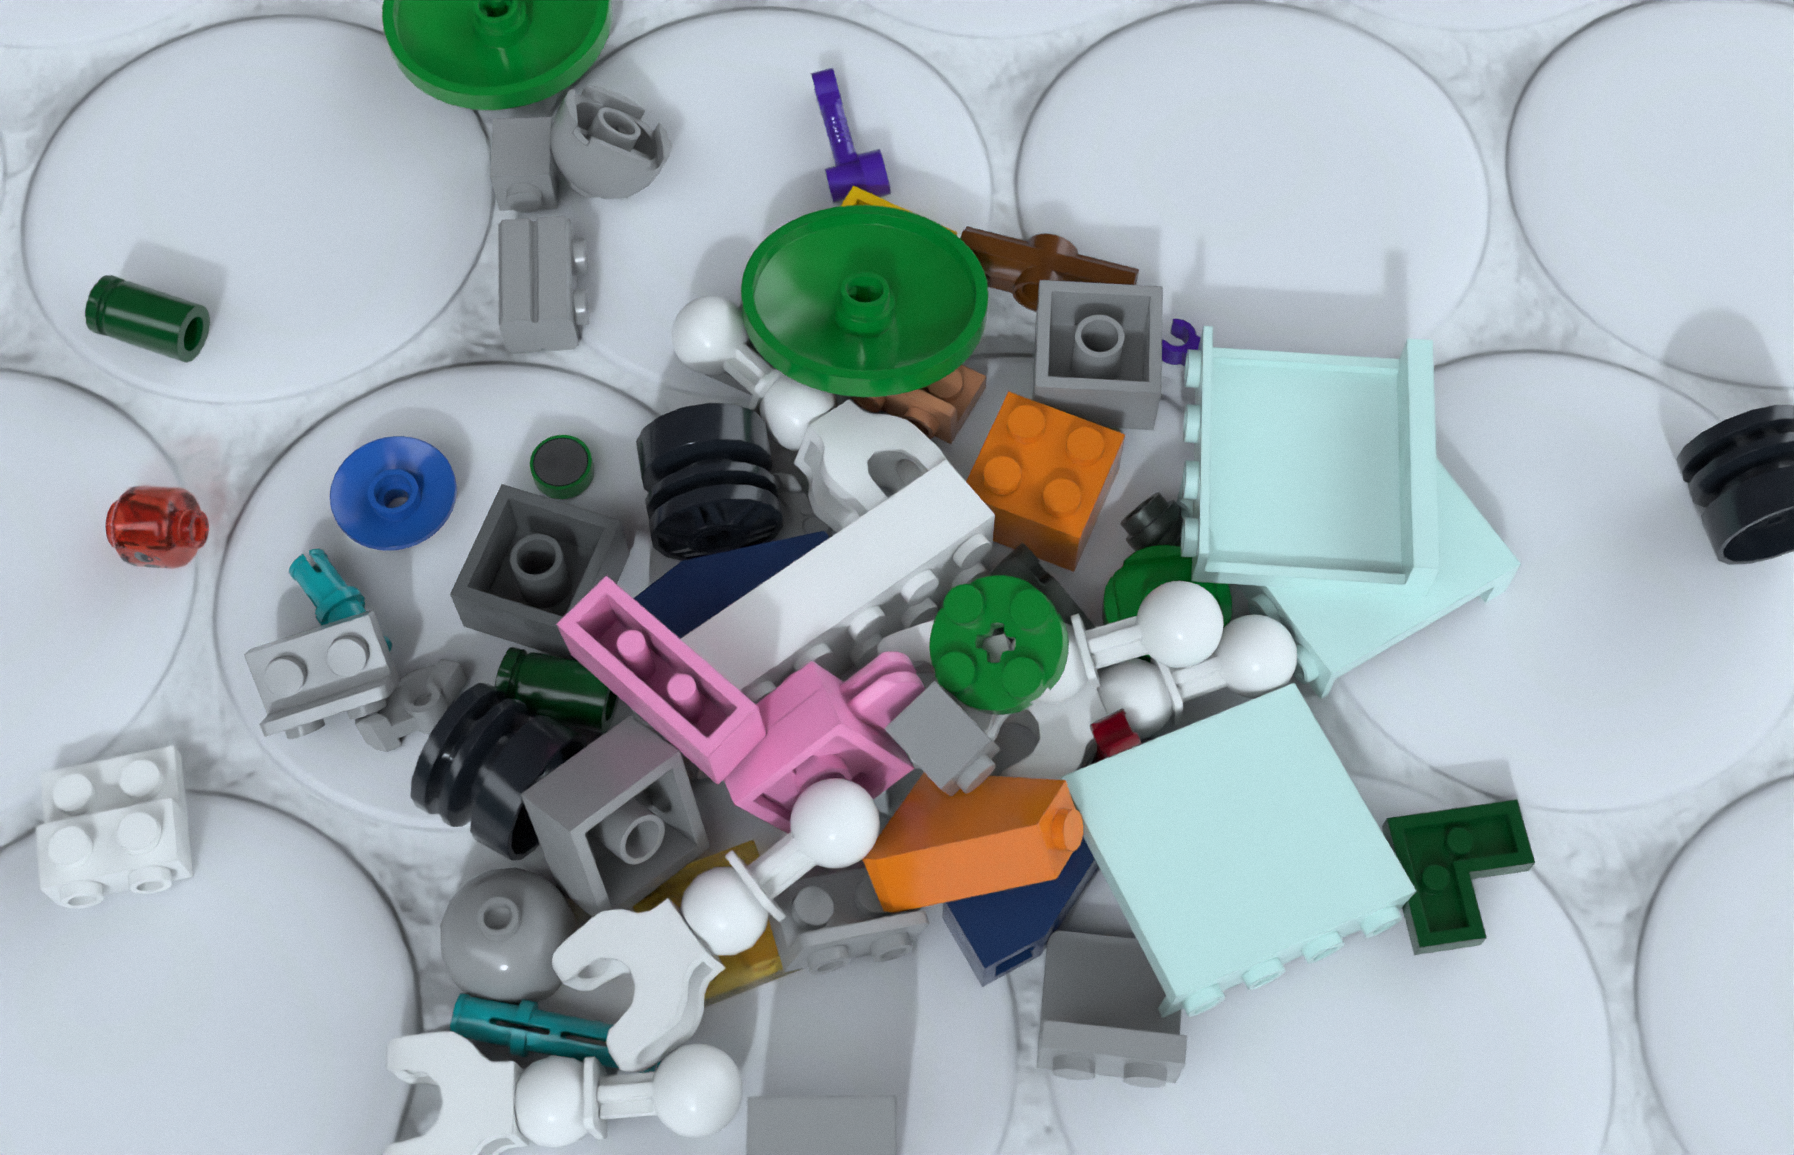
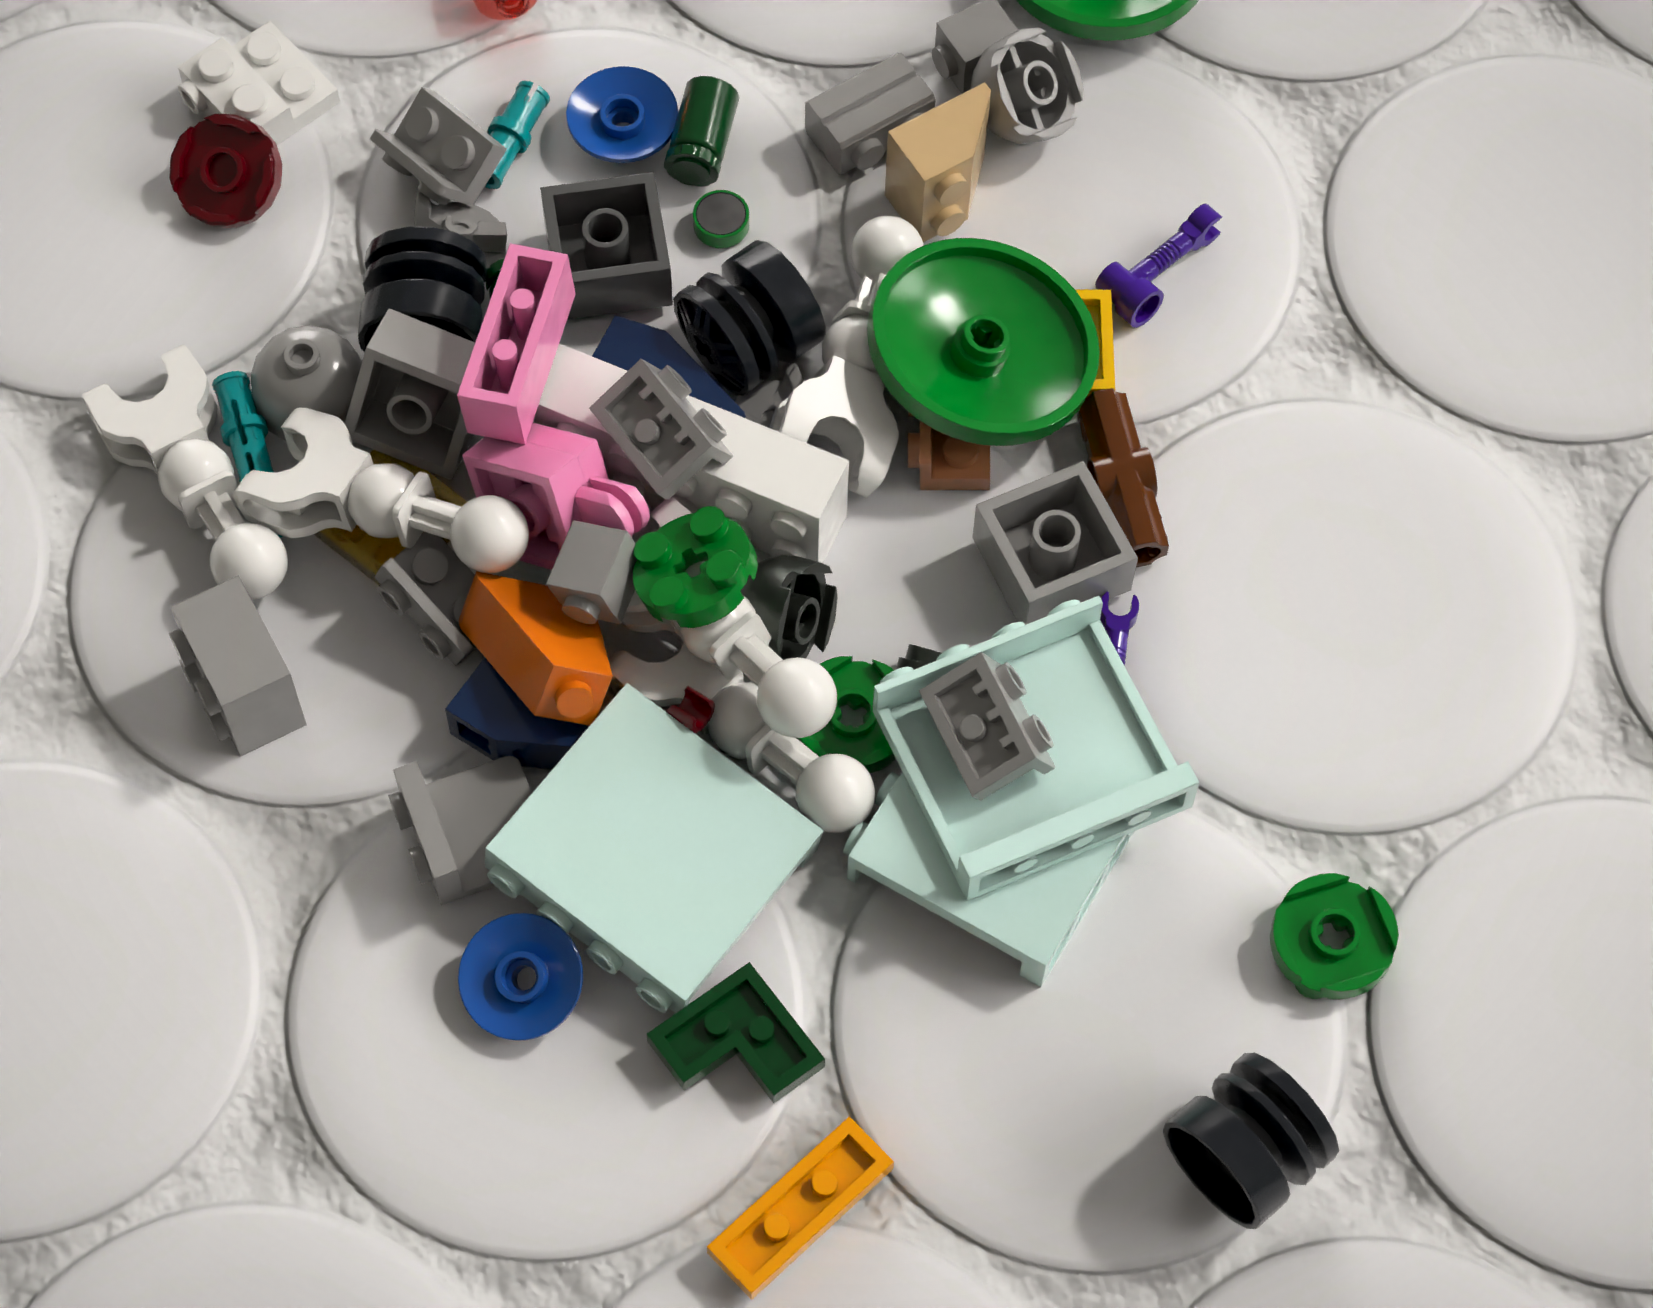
camera: 60 degrees right, 0 degrees up
orange brick [966,391,1125,572] -> none
none -> dark red tile [169,113,283,228]
none -> blue dish [458,913,583,1041]
none -> light grey bracket [589,359,733,500]
none -> dark green piece [664,76,740,187]
none -> light orange plate [707,1116,894,1300]
none -> tan slope [885,82,991,242]
none -> light grey bracket [919,652,1055,801]
none -> green plate [1270,873,1399,1000]

